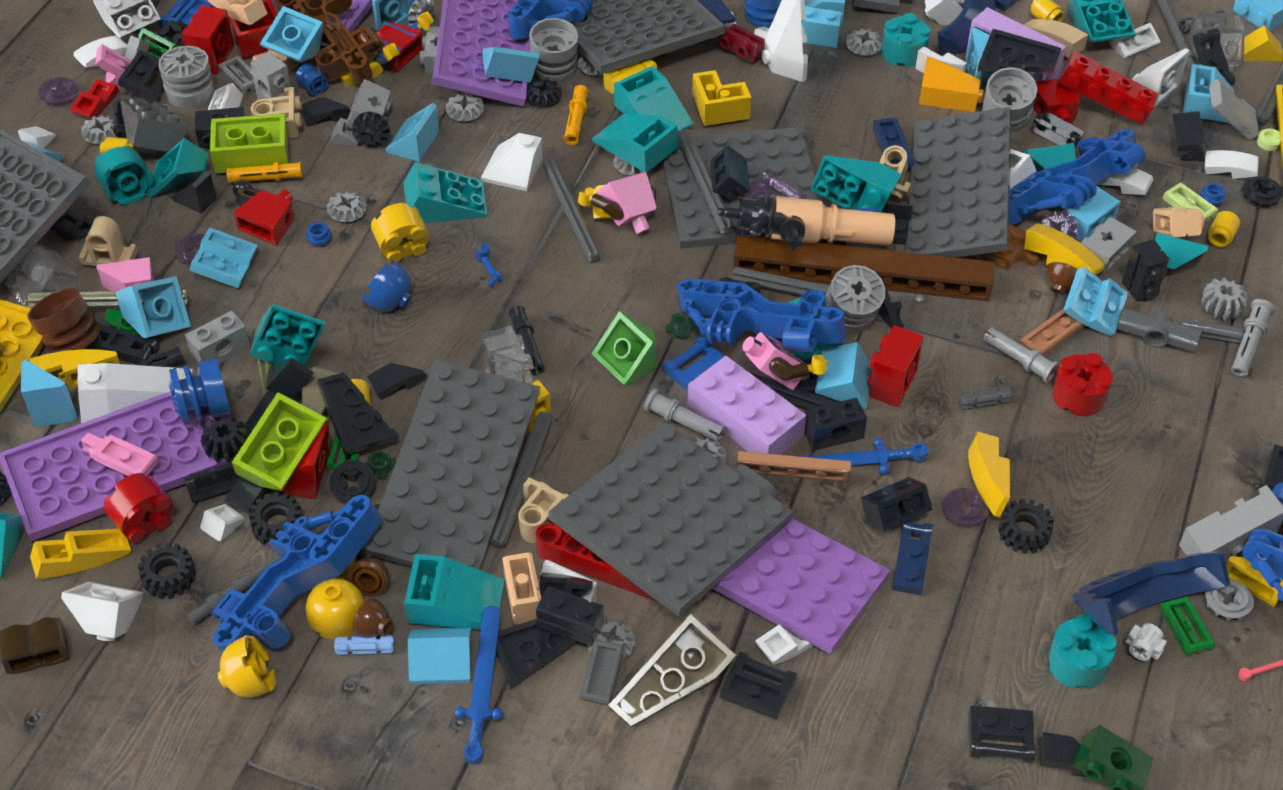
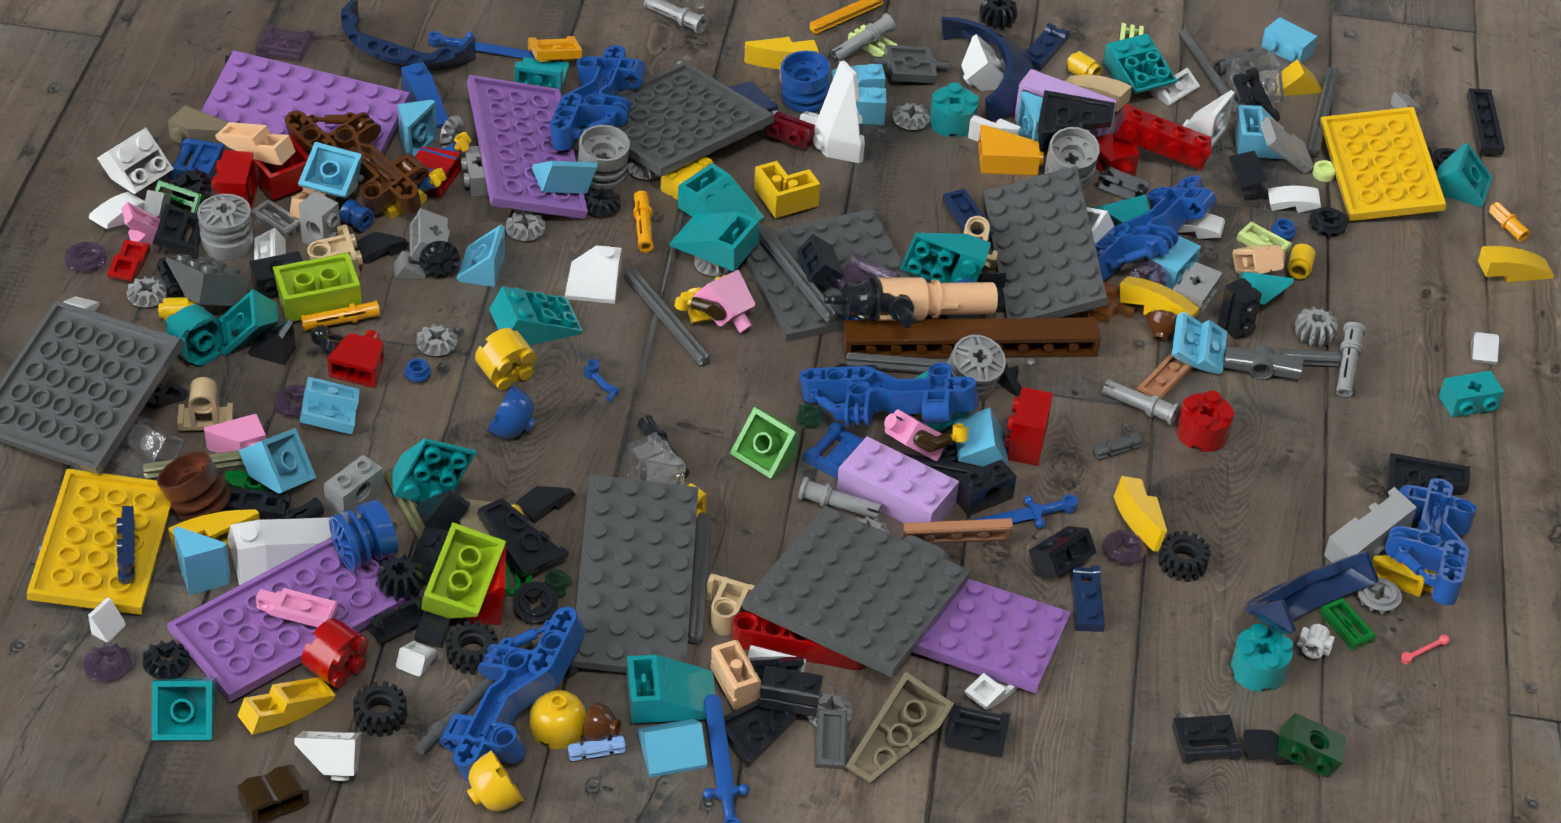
camera: 15 degrees left, 5 degrees down
reddish brown brick [348,558,389,597] -> none

